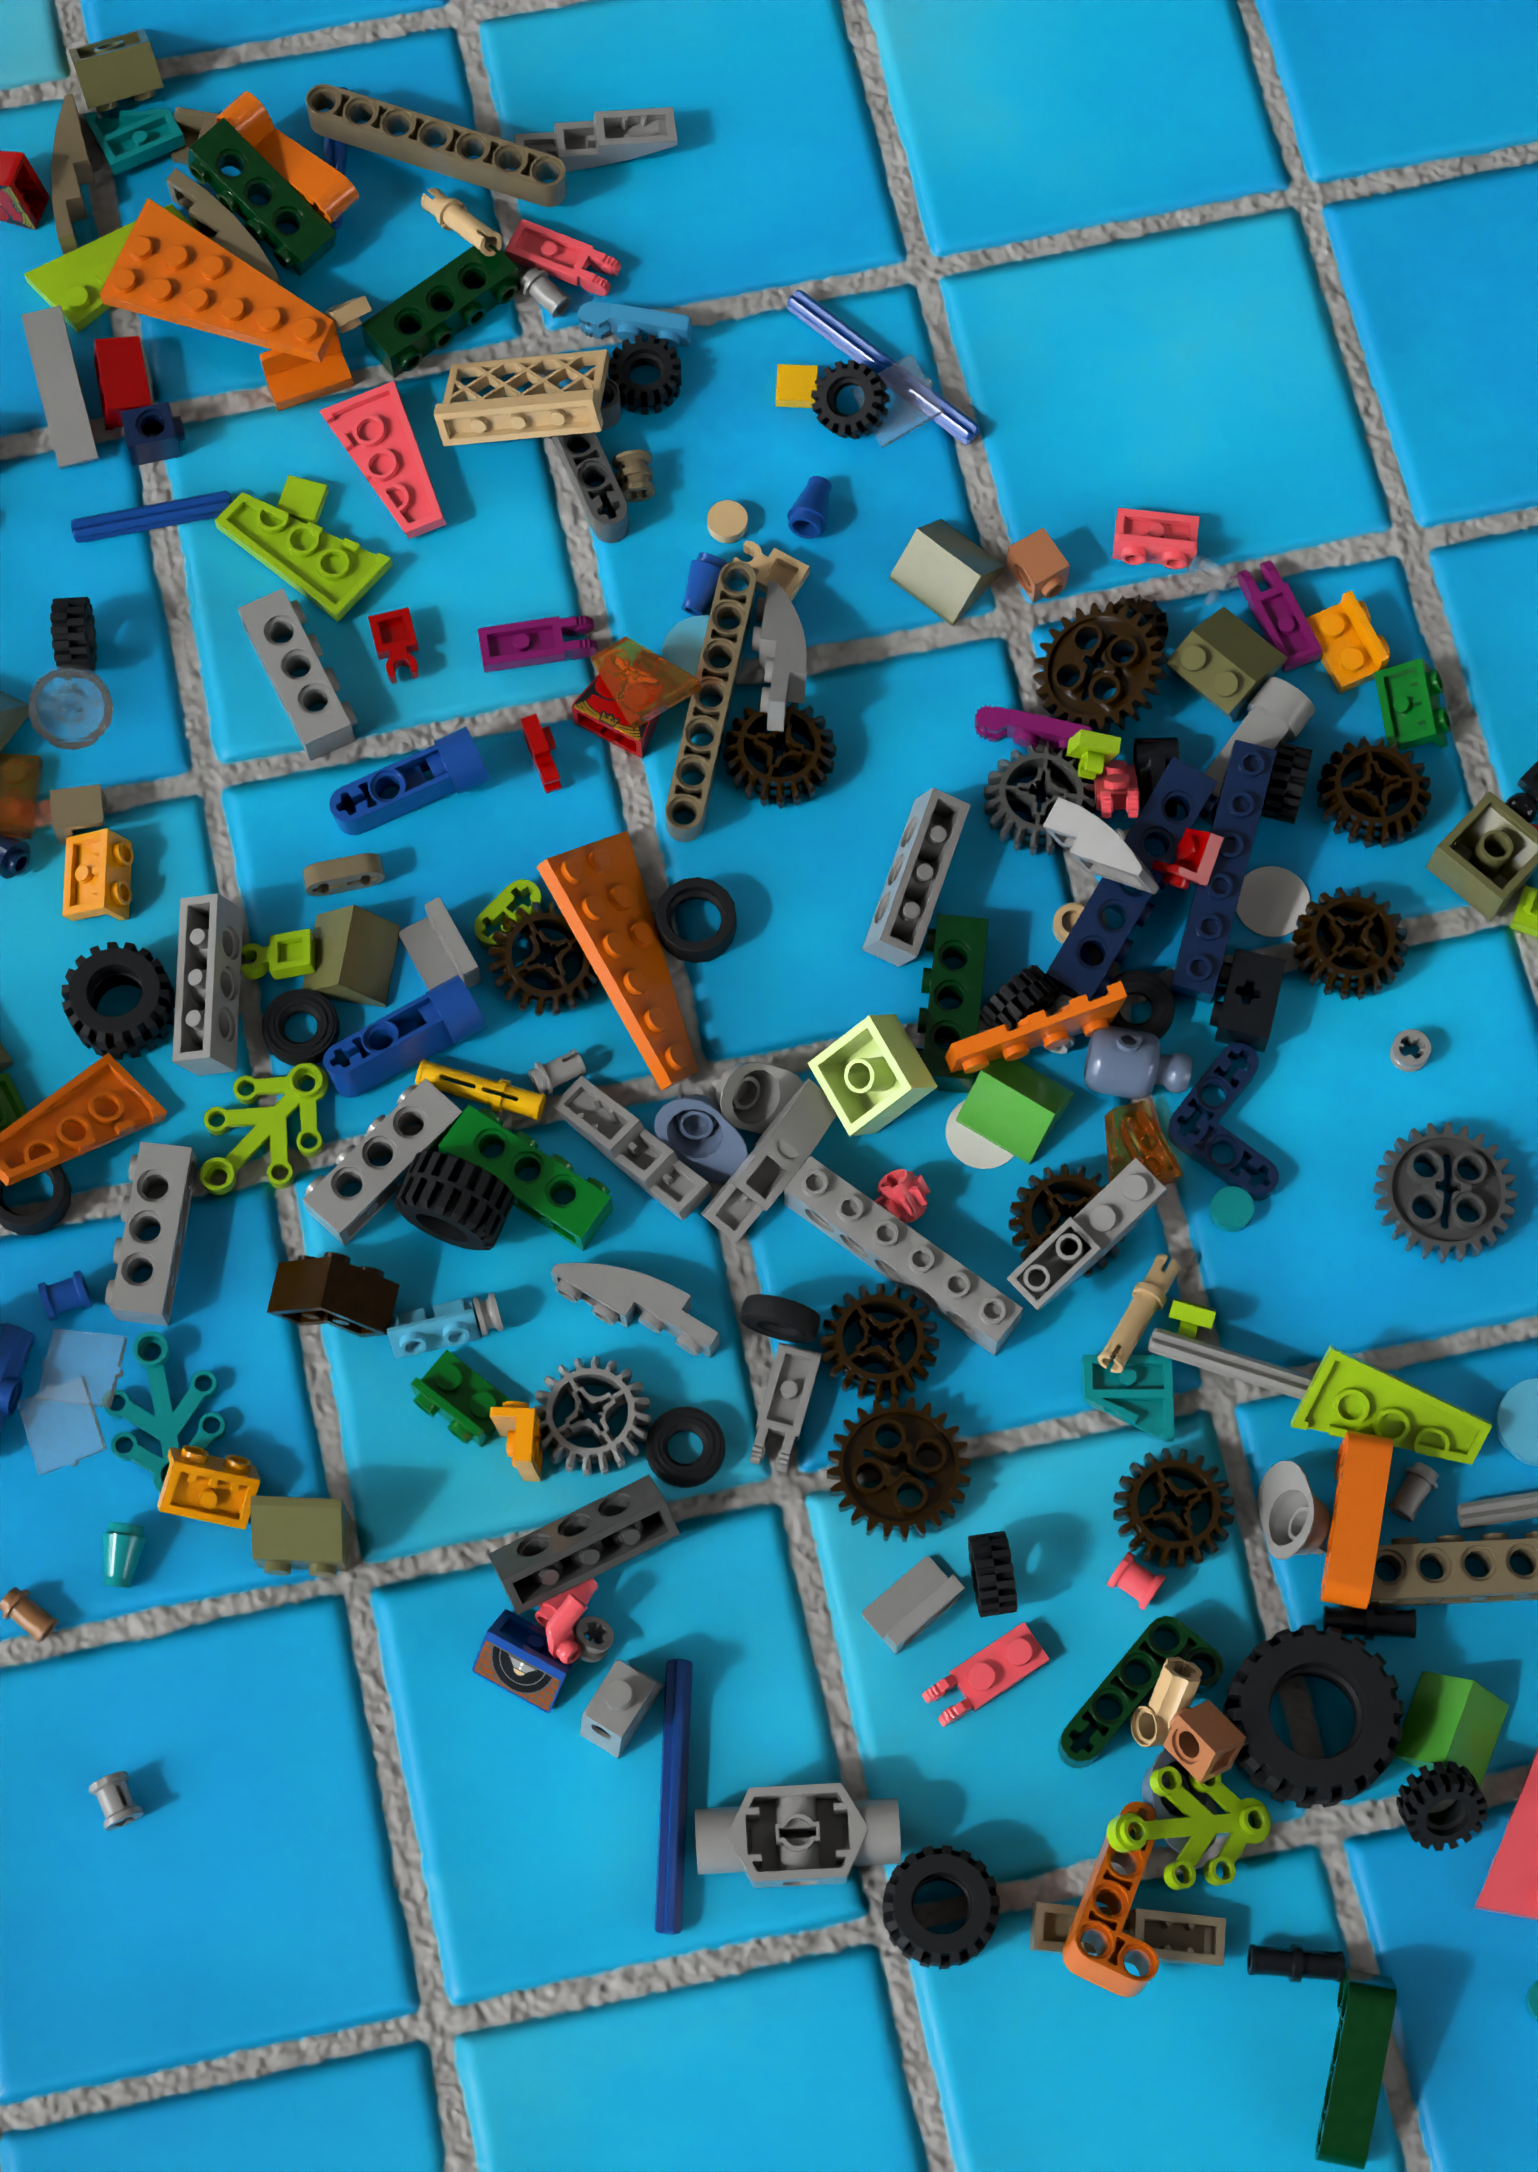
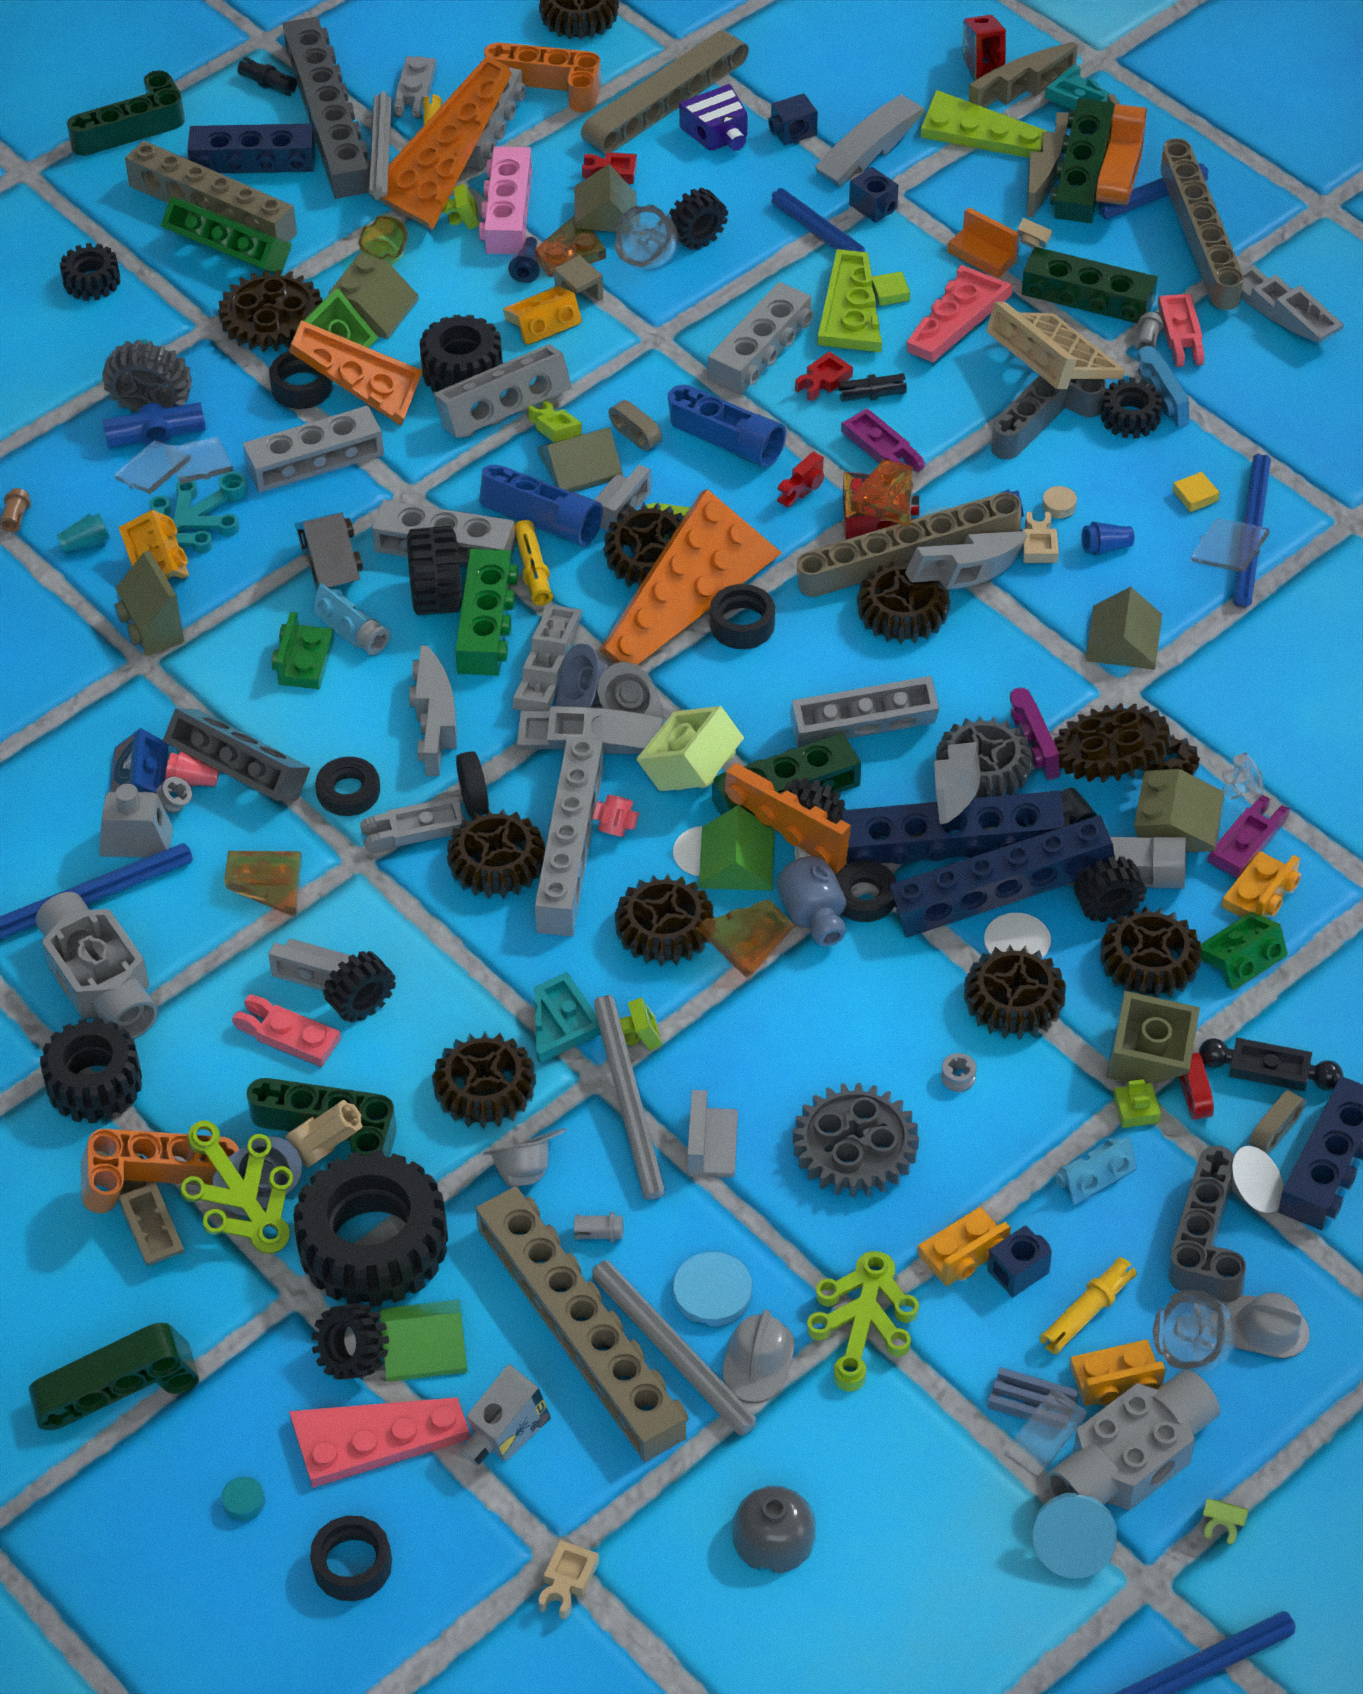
camera: 60 degrees right, 20 degrees down
blue bush [38,1270,93,1321] -> none
olive slope [69,28,164,112] -> none
red hinge [93,336,152,430] -> none
orange wing [99,198,337,363] -> none
lime plant [200,1063,329,1195] -> none
black tyre [262,989,340,1066] -> none
tan pin [421,188,503,257] -> none
light orange bracket [490,1401,545,1482] -> none
light grey pin [528,1049,586,1095] -> none
light grey gear [534,1356,652,1476] -> none
coral arm [546,1594,588,1664] -> none
dark tan bush [612,449,655,502] -> none
black tyre [811,360,890,439] -> none
dark brown gear [827,1396,972,1542] -> none
nougat brick [1006,528,1070,603] -> none
light grey slope [1006,1158,1168,1311] -> none
lime tile [1066,729,1121,780] -> none
coral hinge [1092,760,1140,818] -> none
tan pin [1097,1254,1181,1373] -> none
coral bush [1106,1551,1167,1611] -> none
coral bracket [1112,508,1200,569] -> none
red bracket [1151,828,1224,890] -> none
nougat brick [1163,1700,1247,1784] -> none
dark blue beam [1168,1042,1279,1201] -> none
black brick [1209,949,1286,1052] -> none
teal tile [1209,1186,1255,1232] -> none
black pin [1247,1944,1345,1983] -> none
lime wing [1290,1345,1493,1465] -> none
orange beam [1320,1430,1393,1610] -> none
black pin [1323,1604,1416,1641] -> none
none -> clear orange wing [225,851,302,916]
none -> light grey panel [688,1090,738,1178]
none -> black pin [838,373,907,402]

